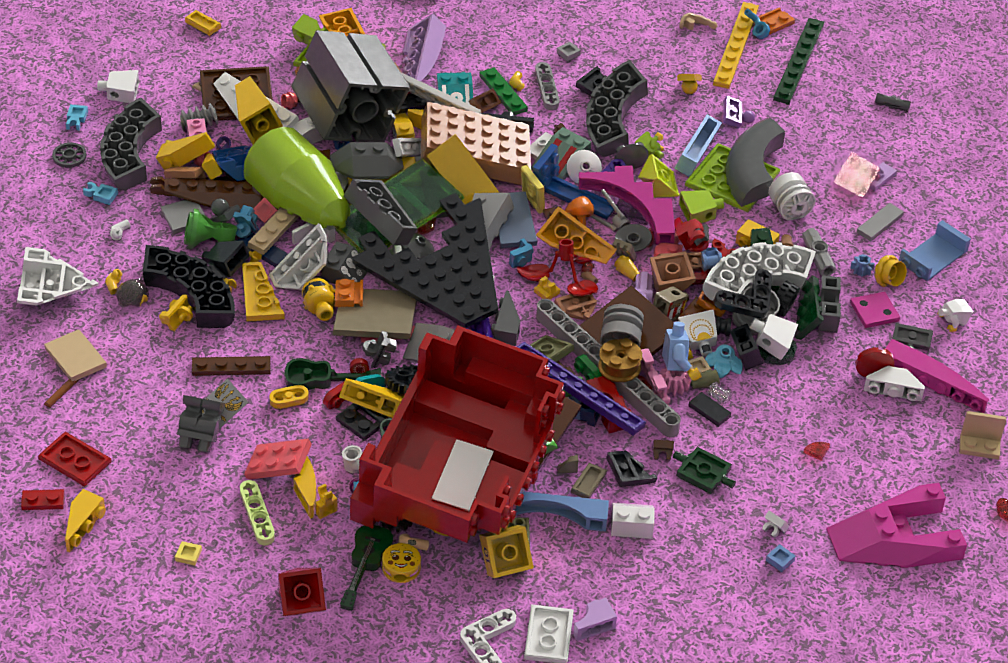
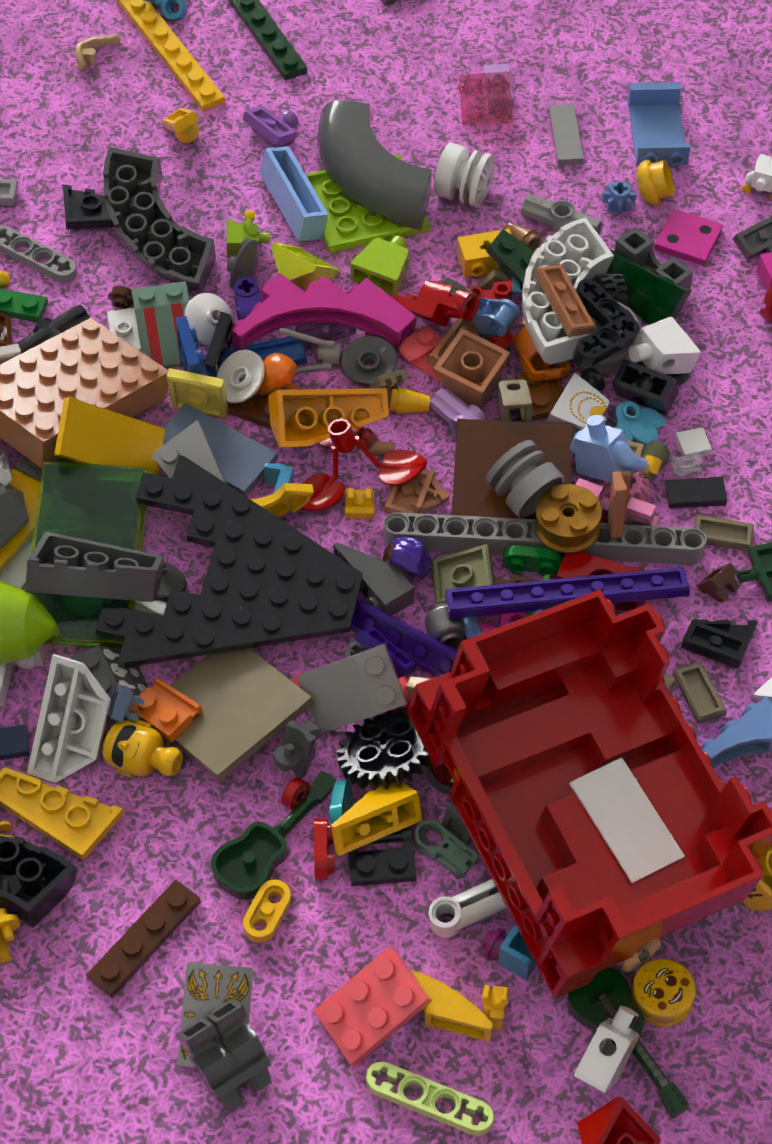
camera: 45 degrees left, 10 degrees up
none -> sand blue tile [108,684,145,722]
none -> black tile [204,312,234,374]
none -> white dish [216,350,265,403]
none -> yellow tile [250,483,314,517]
none -> dark purple hair [383,537,431,579]
none -> nougat tile [534,264,596,337]
none -> white torso [574,1006,639,1093]
none -> nougat slope [607,471,631,538]
none -> white tile [675,427,712,460]
none -> dark tan tile [694,515,754,552]

